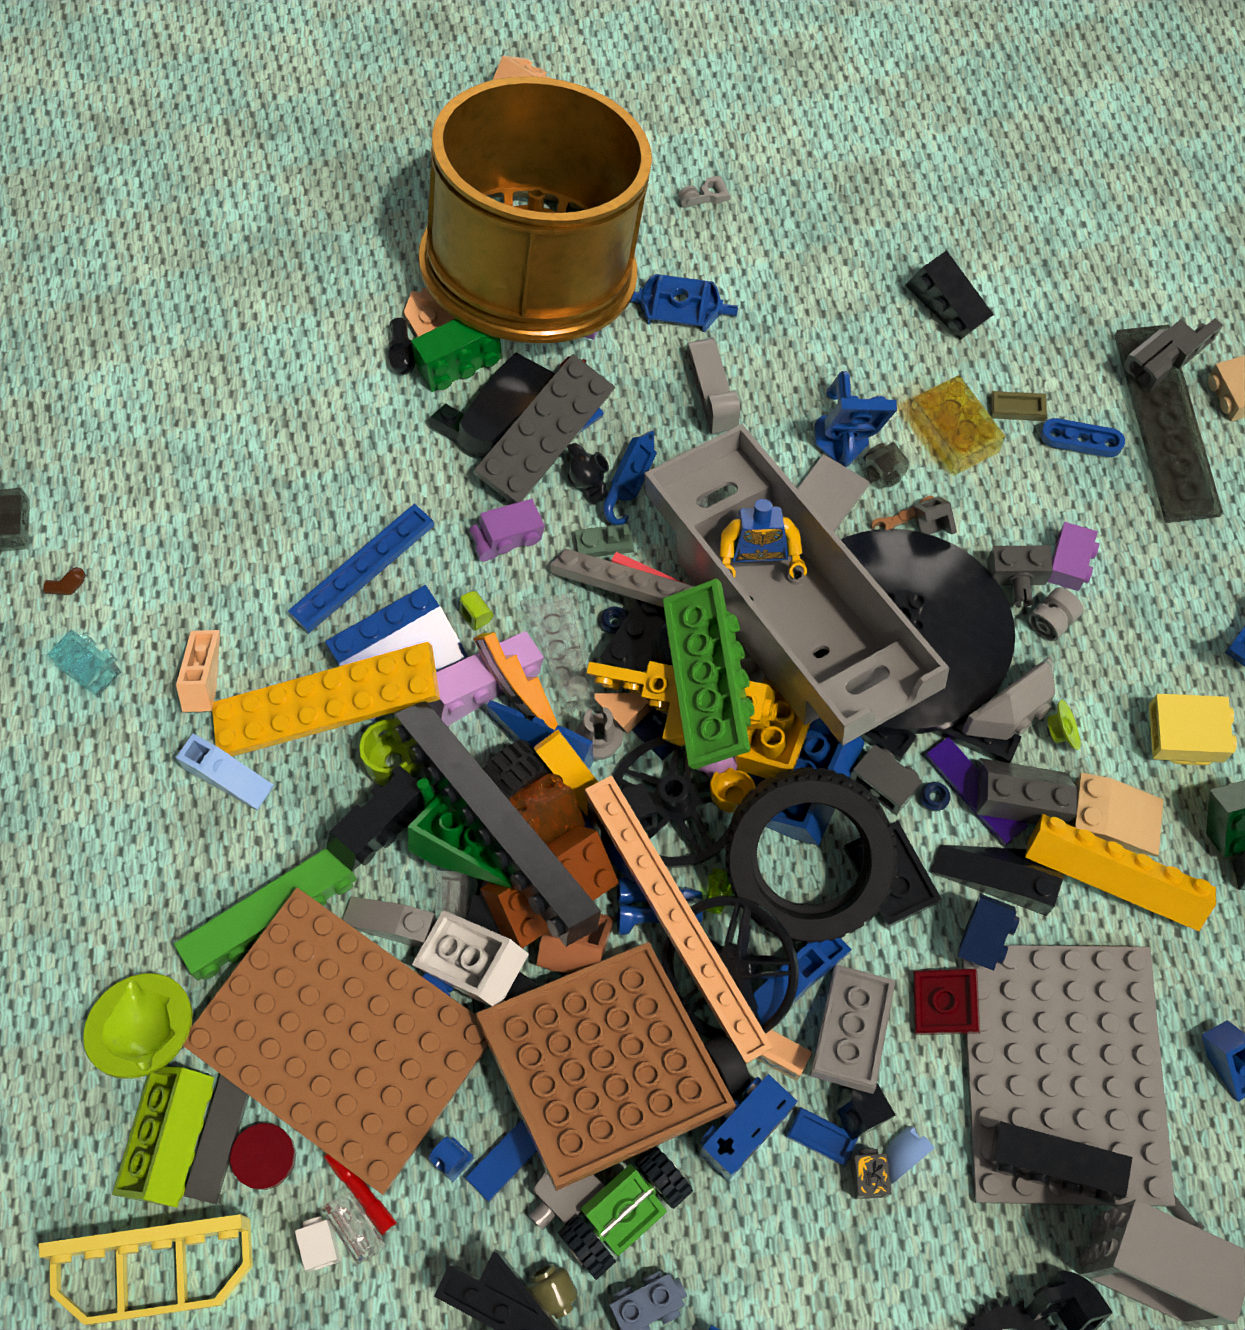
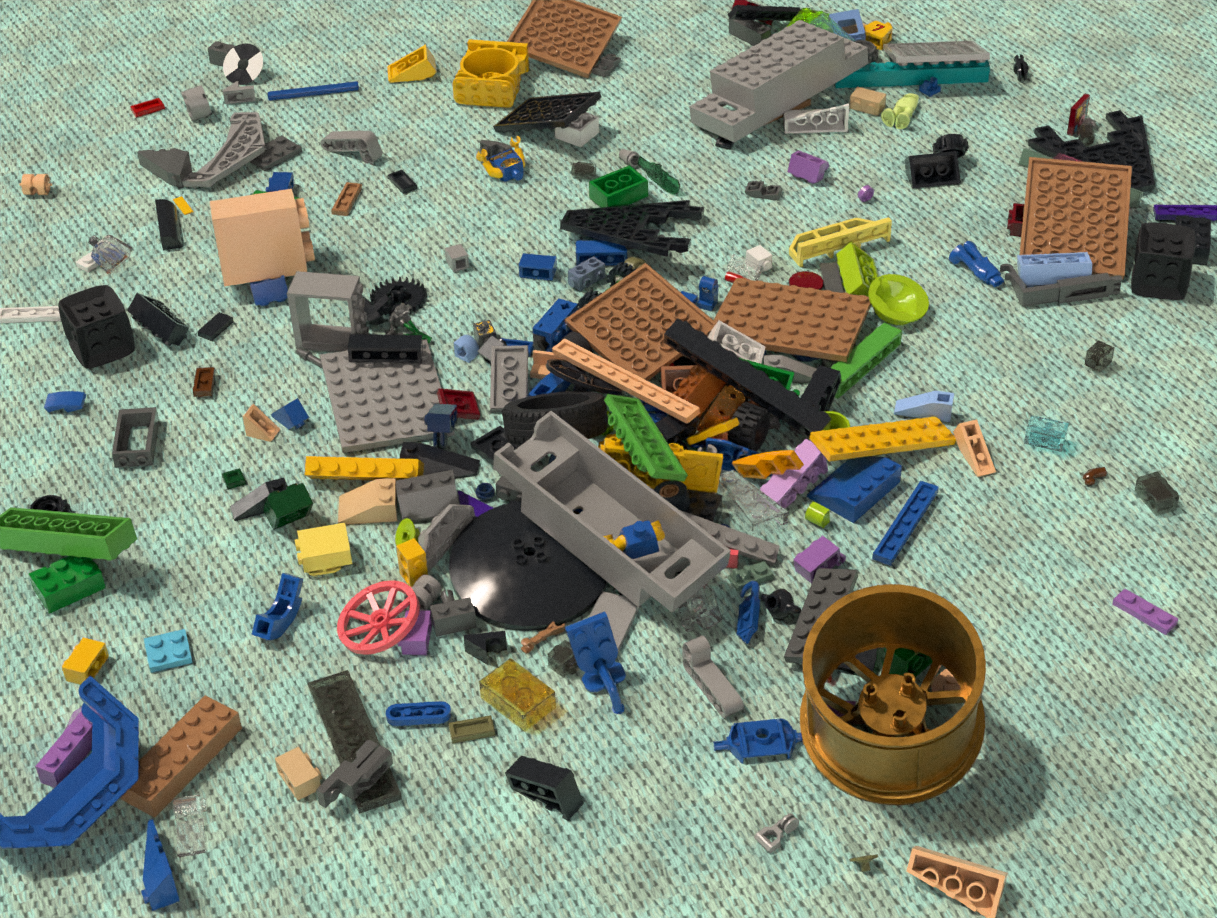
camera: 165 degrees right, 25 degrees down
dark grey panel [913,496,957,535] -> none
none -> coral wheel [337,580,420,655]
none -> dark grey plant [385,303,432,344]
none -> yellow brick [396,538,428,587]
none -> black slope [463,631,507,665]
none -> medium lavender plate [1112,589,1178,635]

